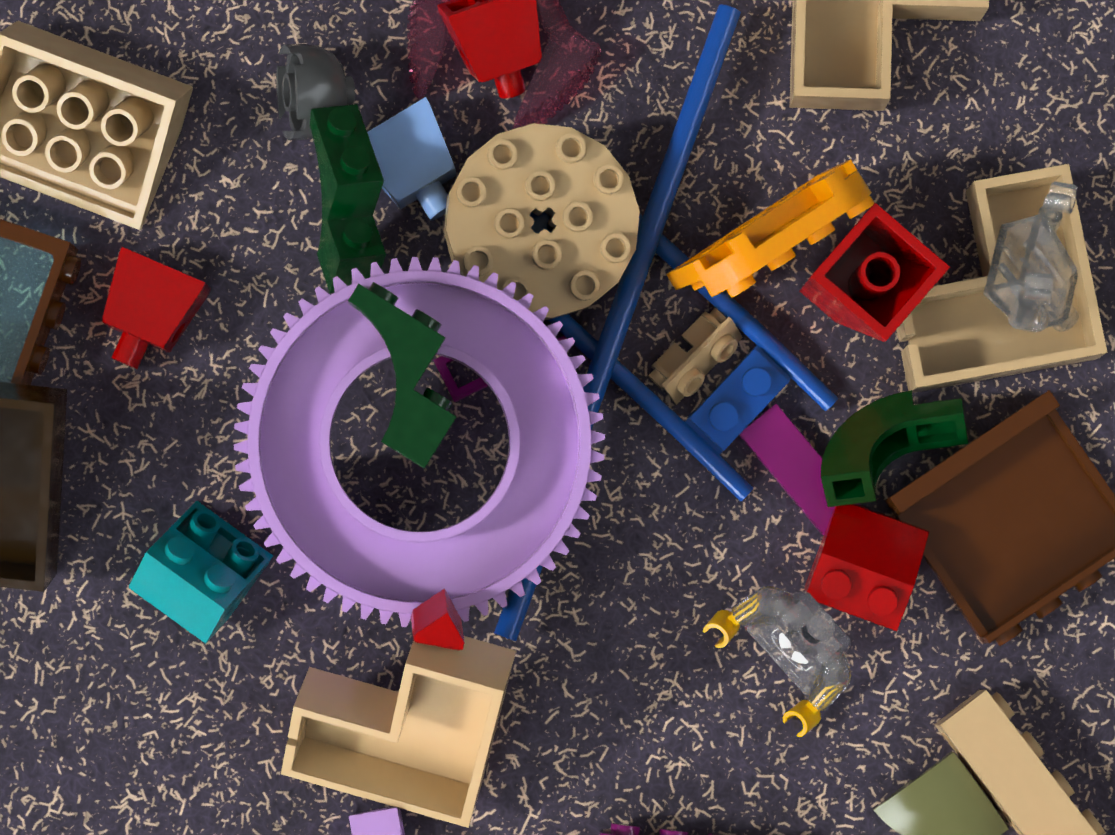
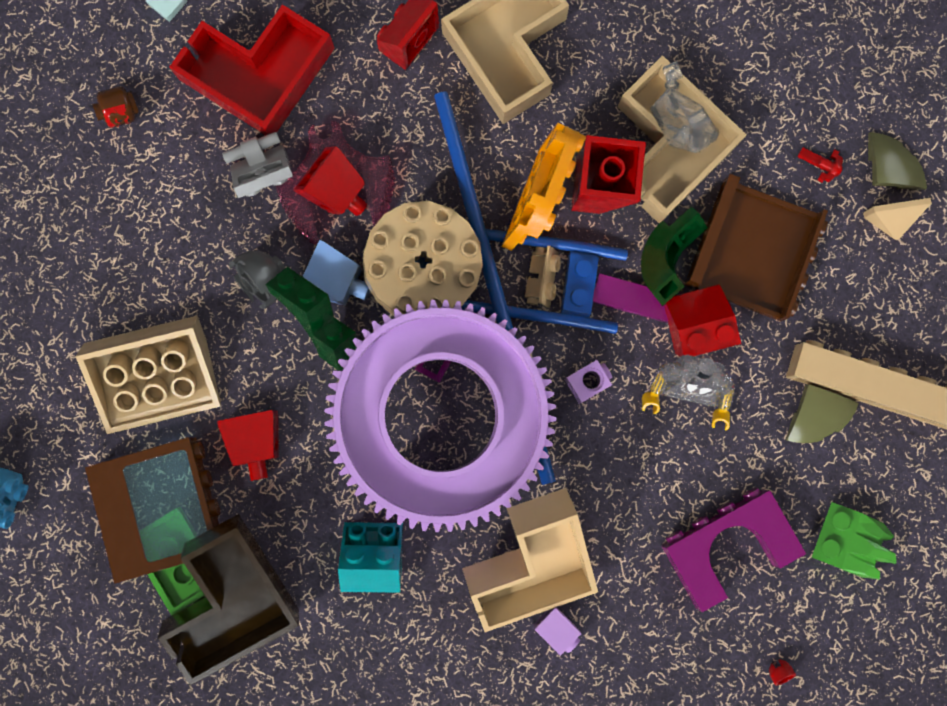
camera: 40 degrees left, 0 degrees up
dark green arch [348,282,457,469] -> none
red slope [411,588,465,651] -> none
none -> lavender brick [564,360,612,404]

